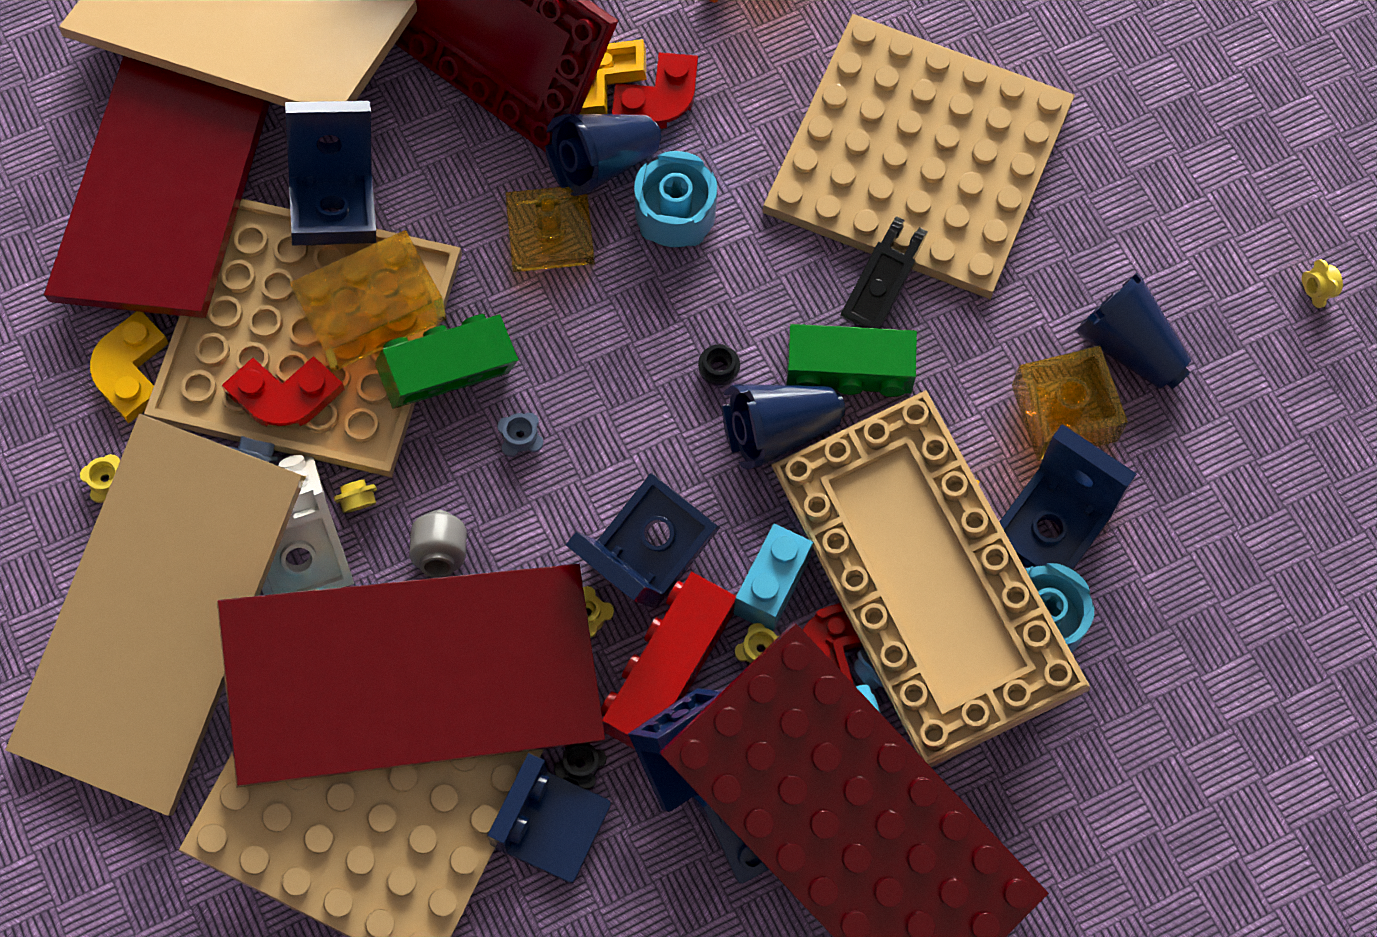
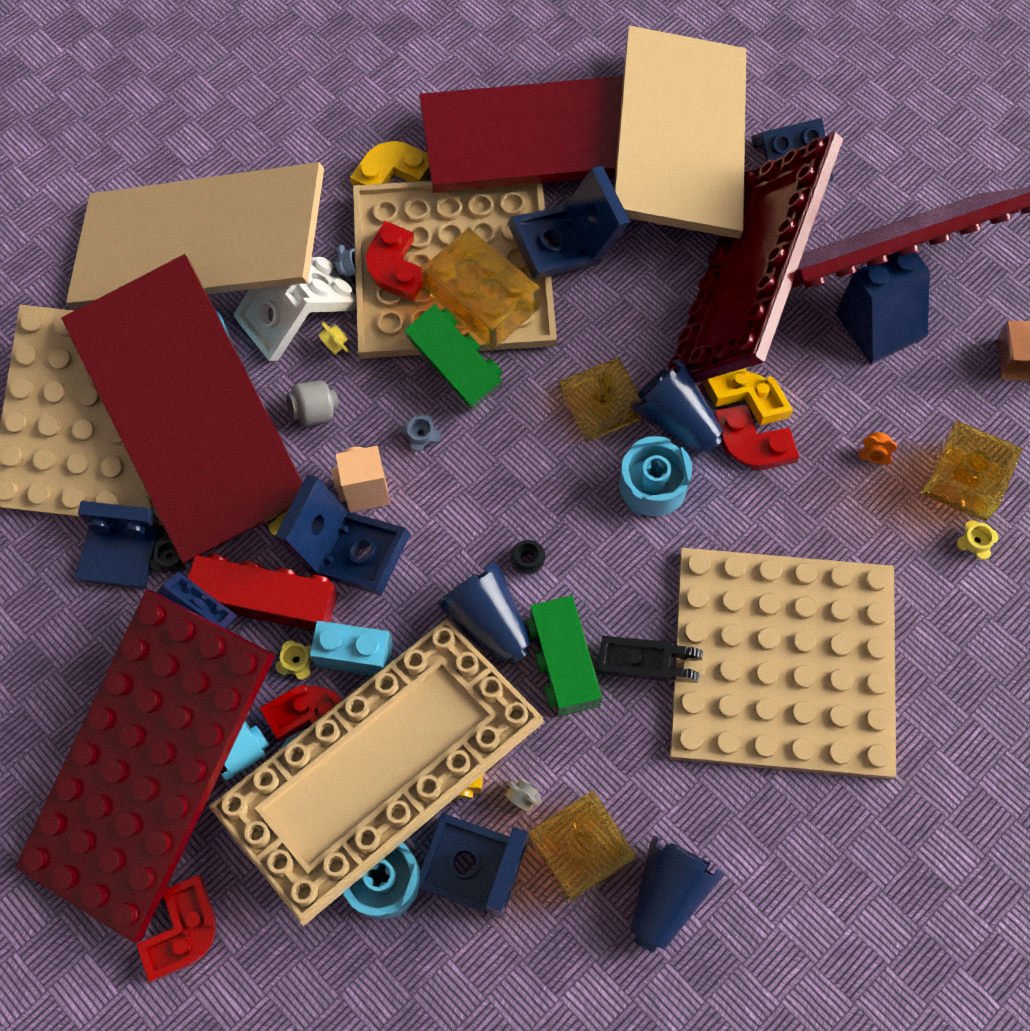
camera: 75 degrees right, 0 degrees up
none -> red plate [136,875,216,983]
none -> light nougat brick [332,446,391,512]
none -> light grey plate [505,778,543,812]

